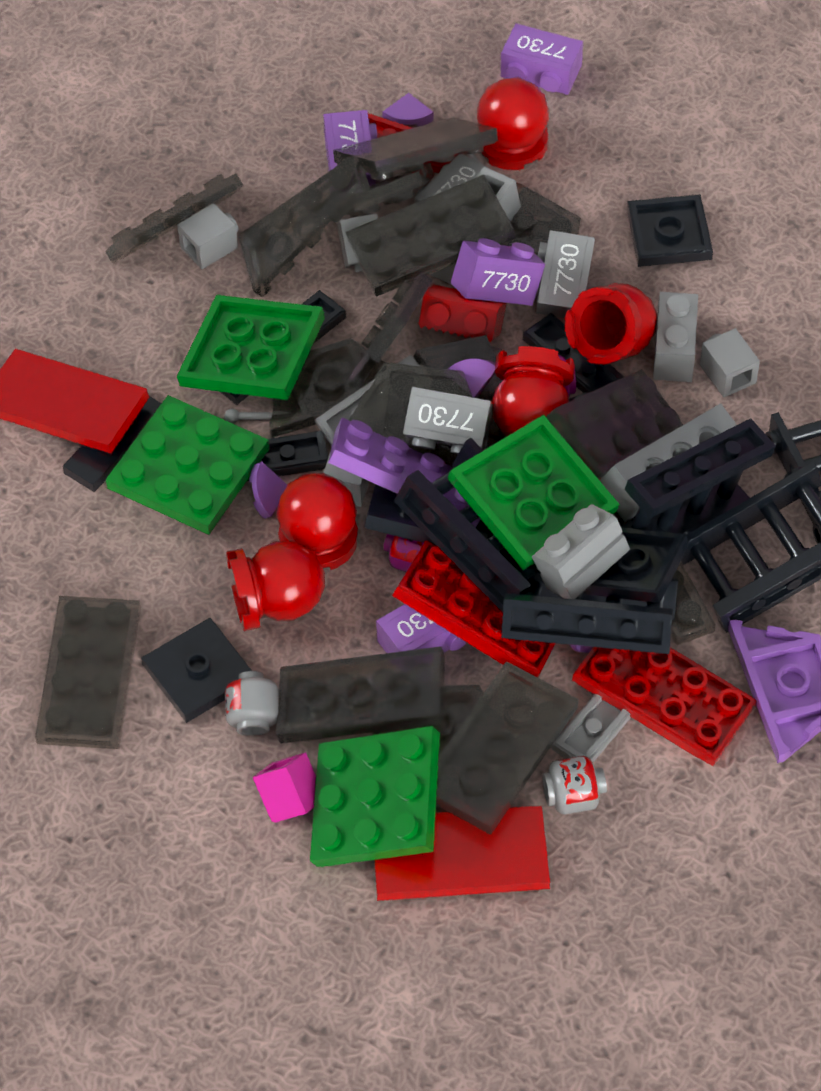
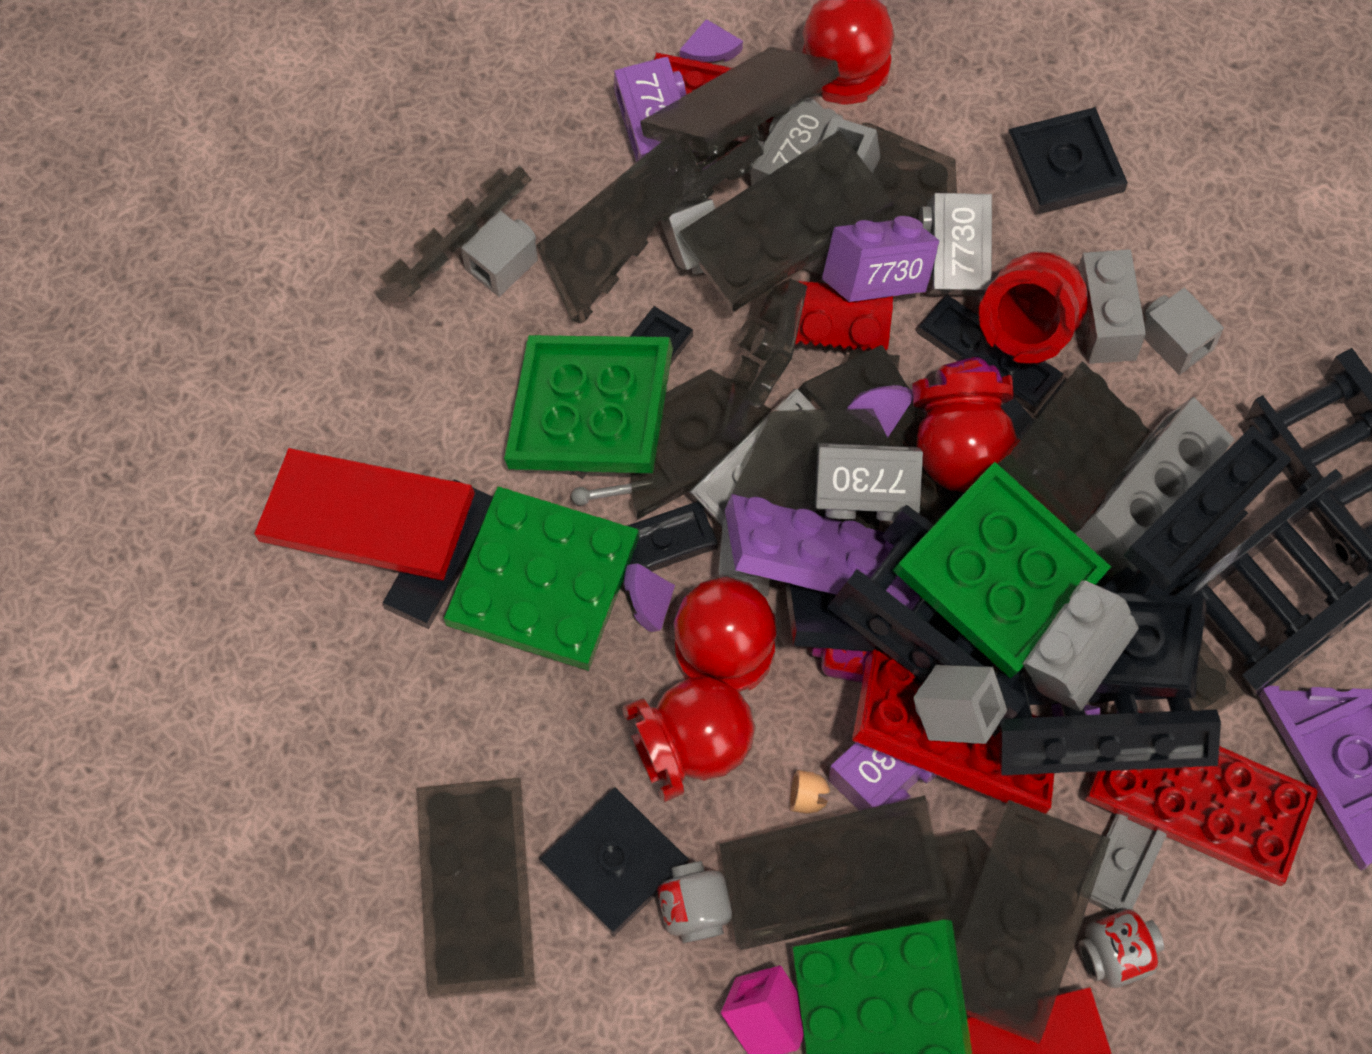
camera: 10 degrees left, 10 degrees up
none -> light nougat hinge [790,770,830,814]
none -> light grey brick [913,665,1007,744]

